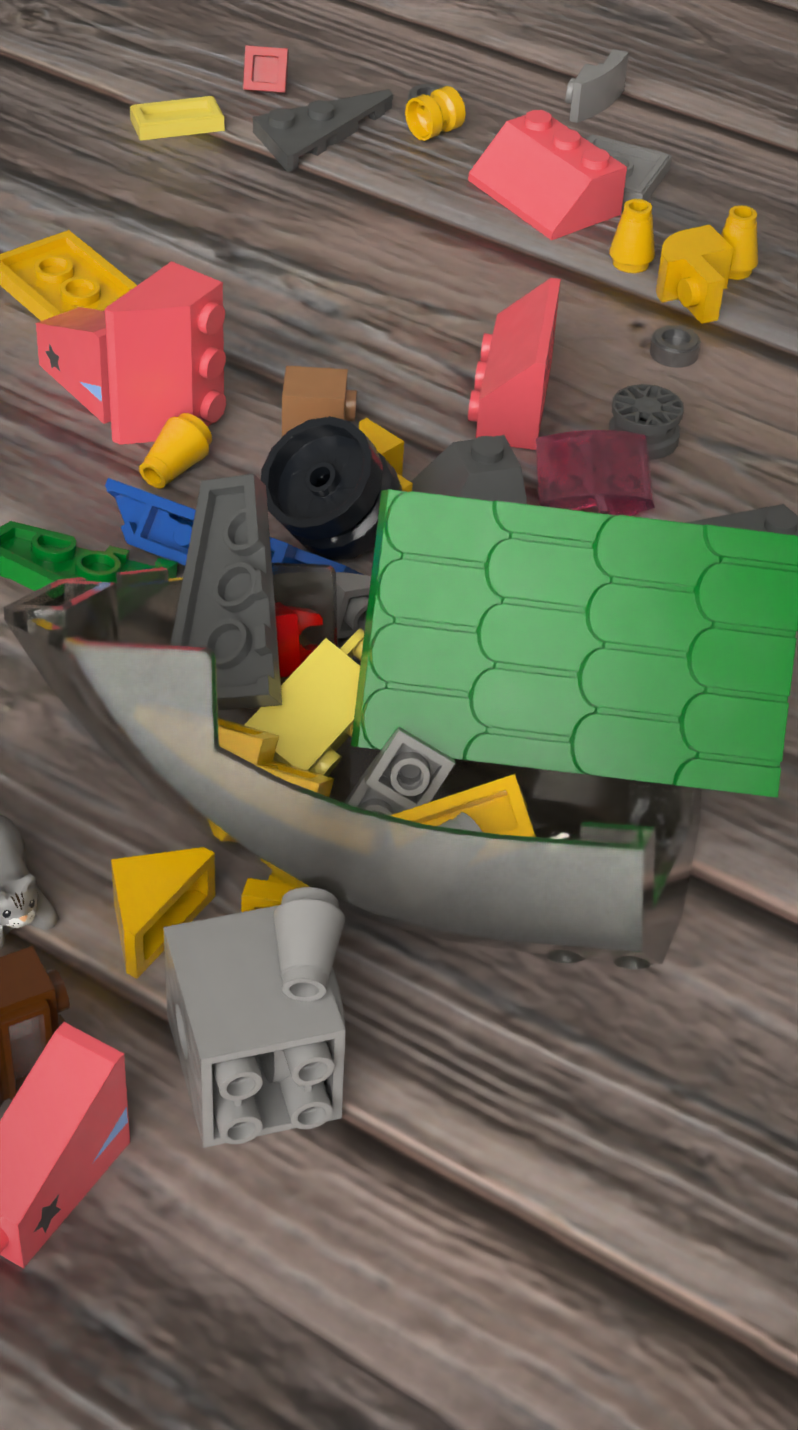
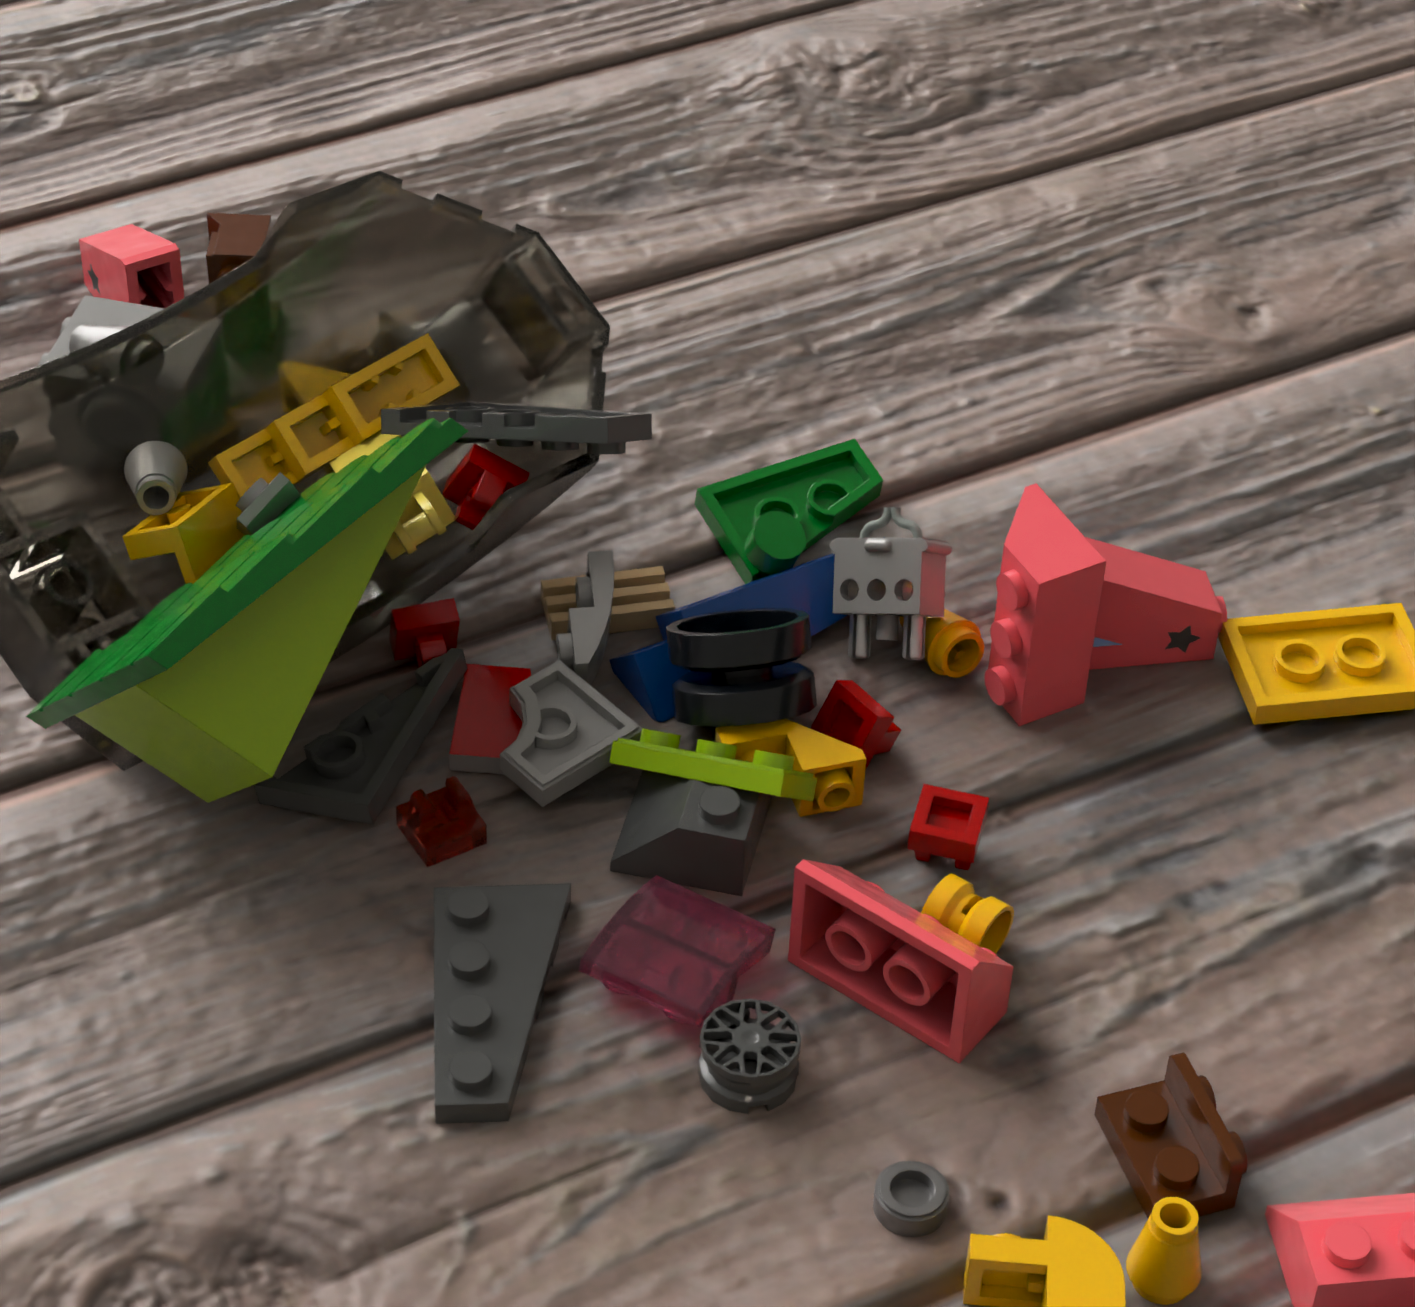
camera: 120 degrees right, 0 degrees up
medium nougat brick [282,366,357,437] -> none
none -> lime tile [609,728,817,801]
none -> green piece [744,511,807,574]
none -> light grey piece [830,507,952,660]
none -> red tile [907,784,989,870]
none -> yellow wheel [921,873,1014,954]
none -> reddish brown bracket [1094,1052,1248,1218]

